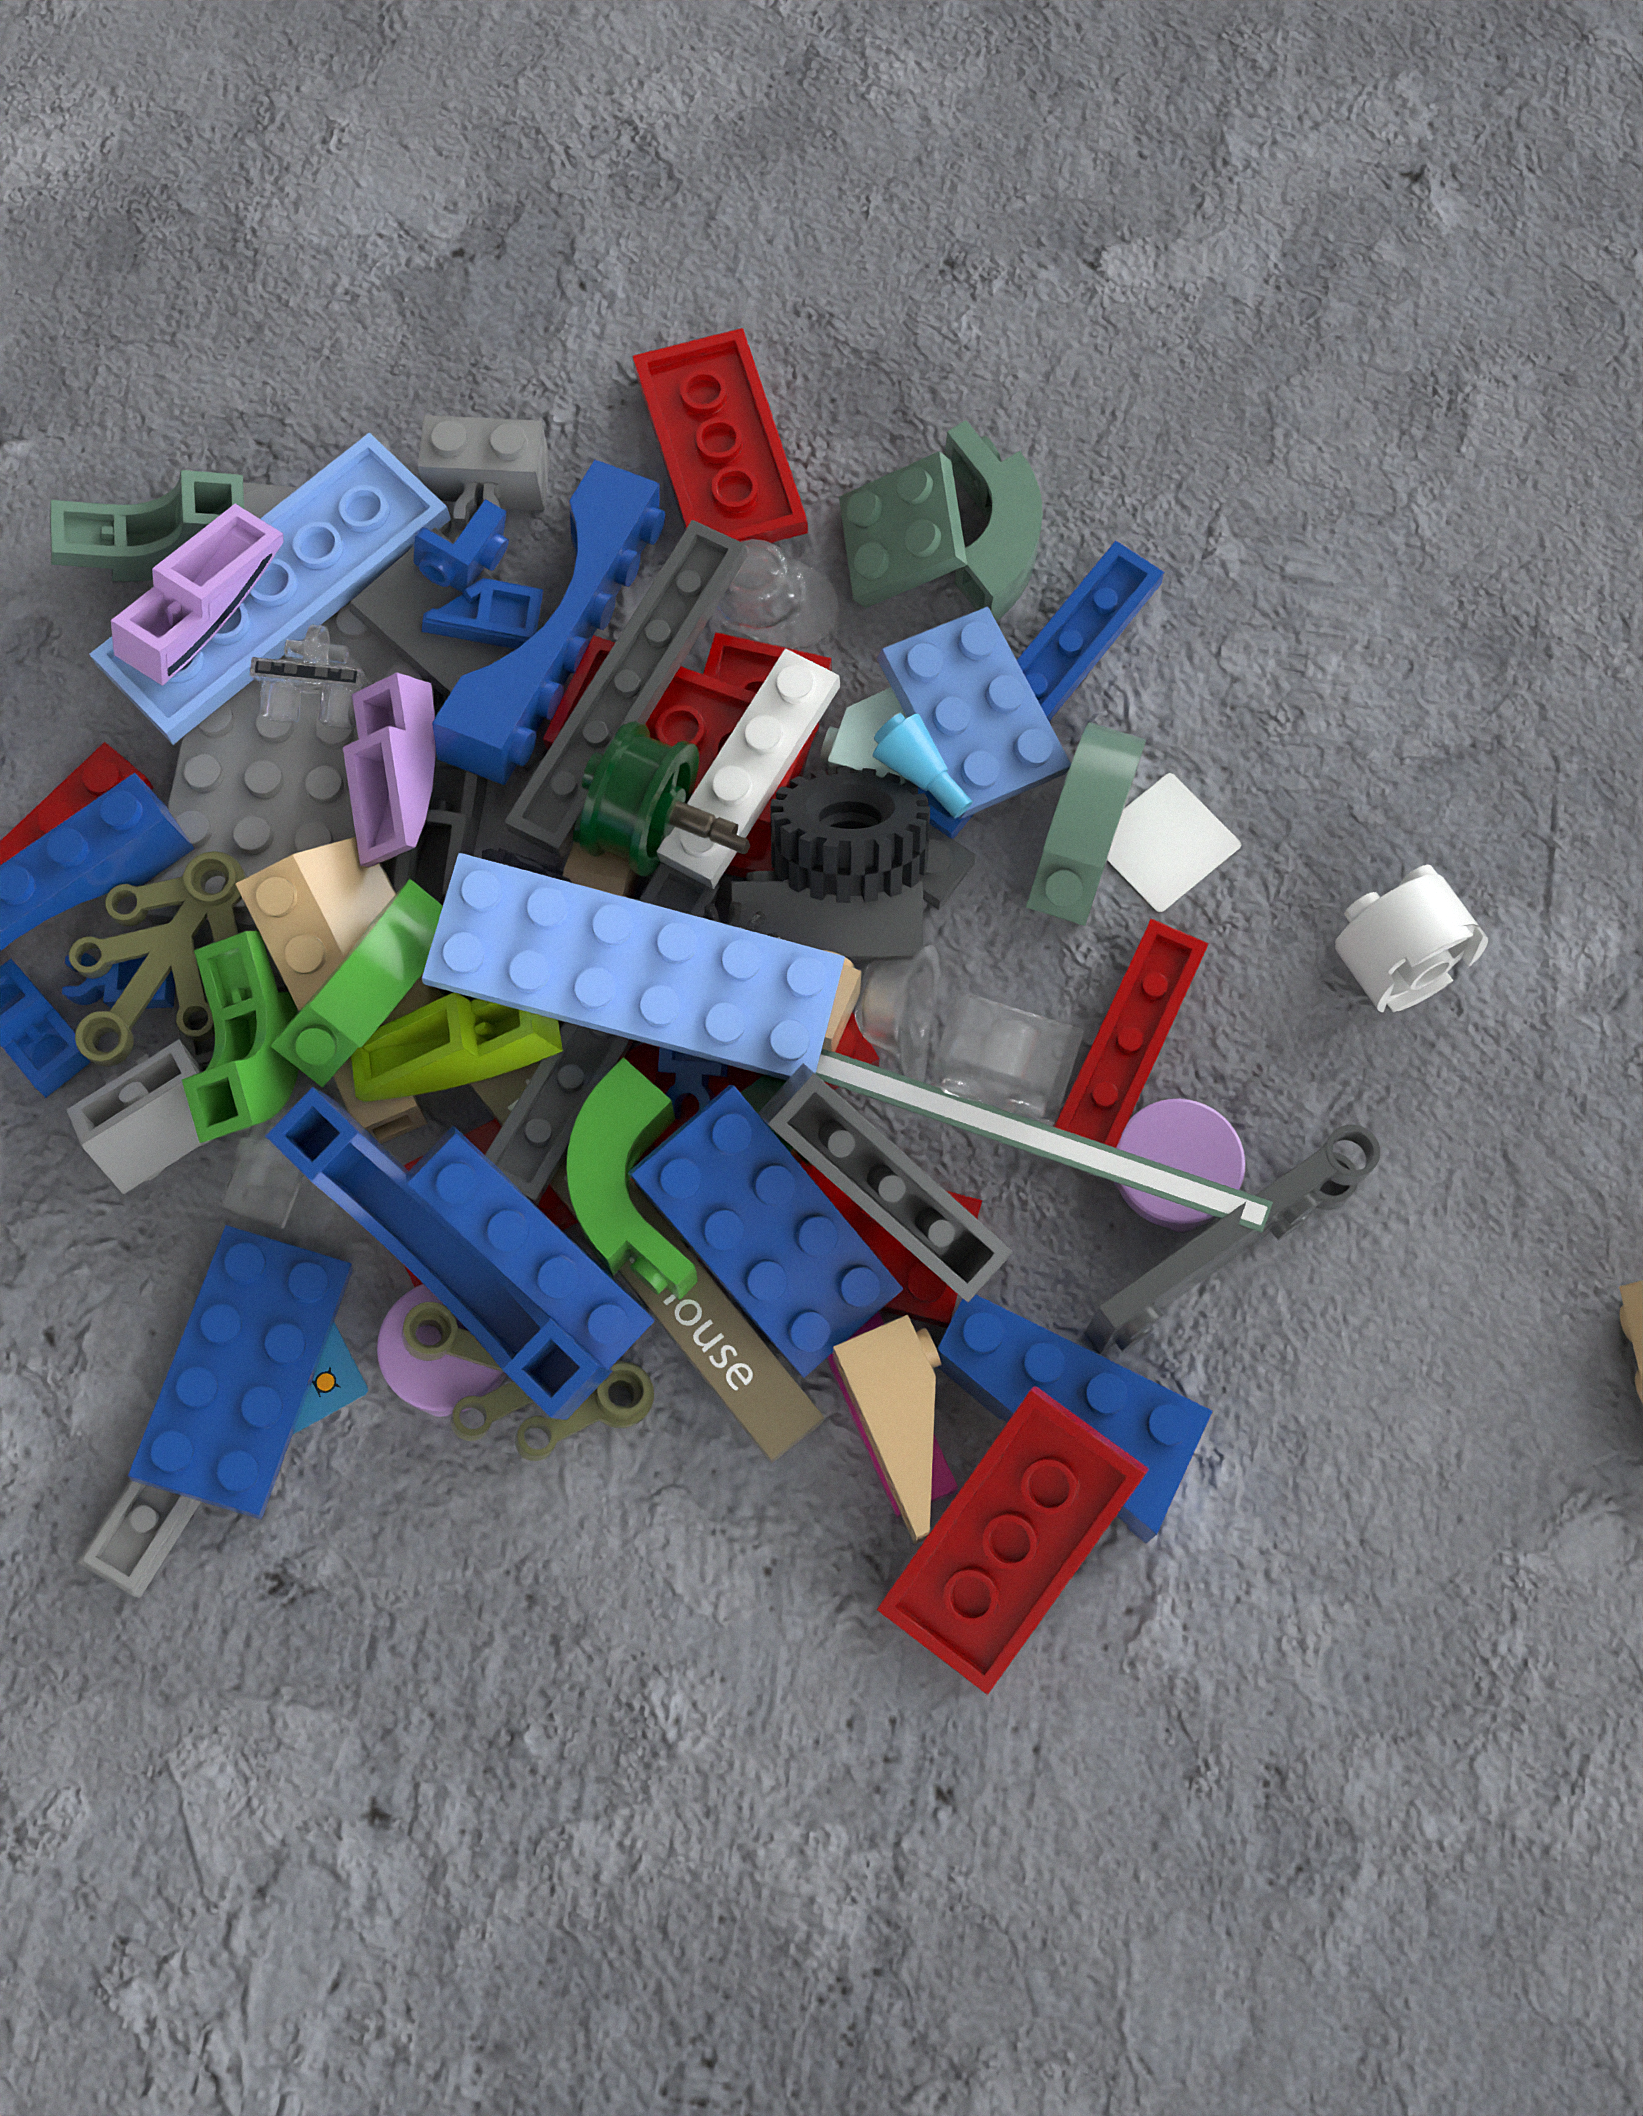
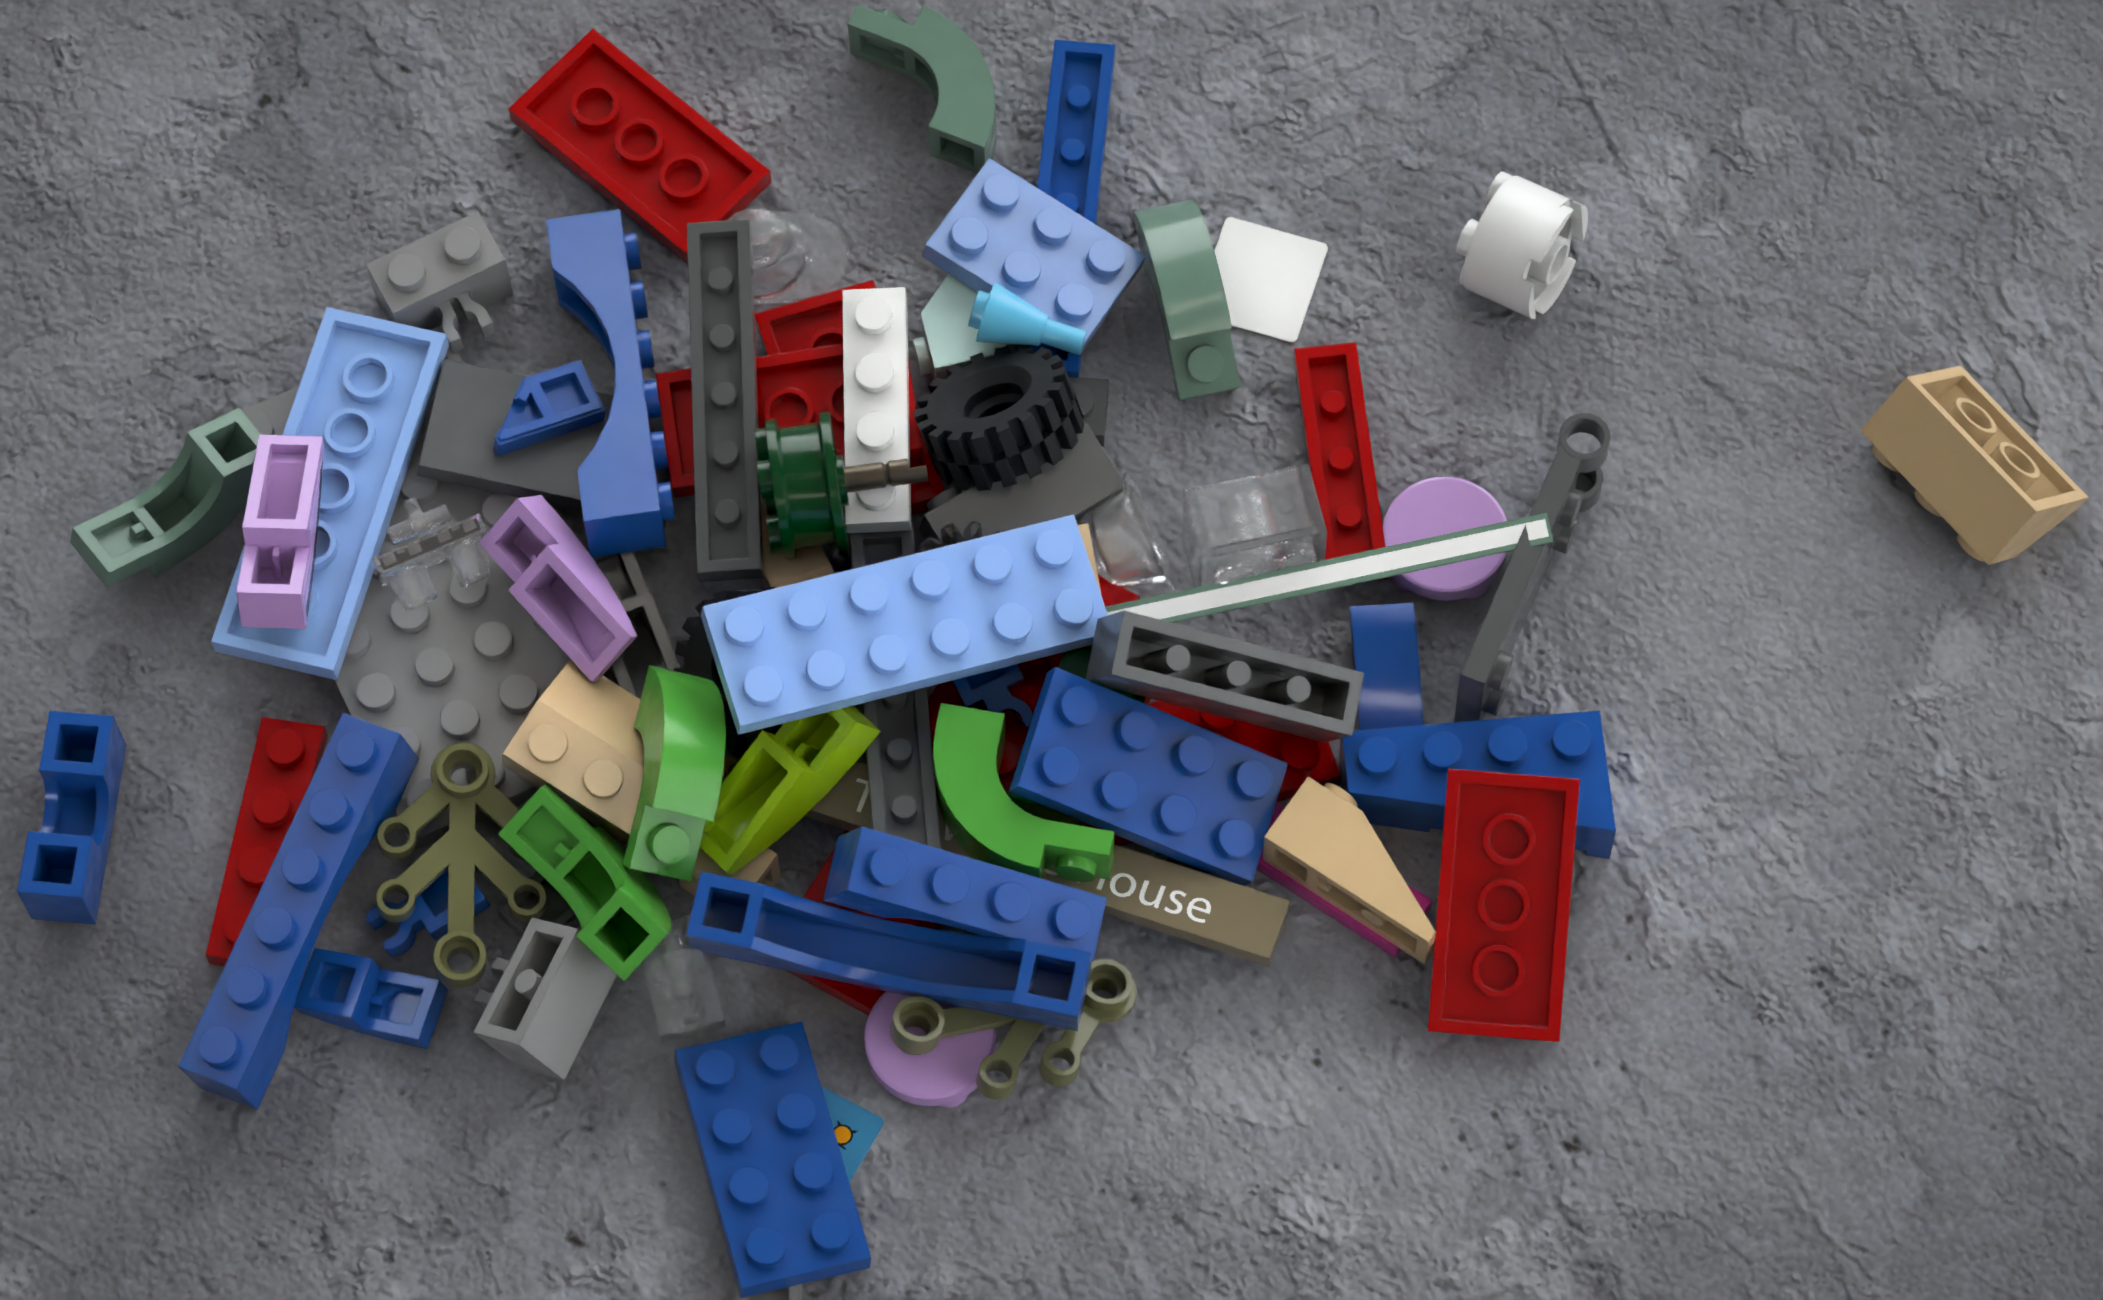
camera: 30 degrees left, 5 degrees down
blue bracket [413,499,509,593] -> none
sand green plate [839,451,967,608] -> none
none -> blue slope [1349,603,1424,730]

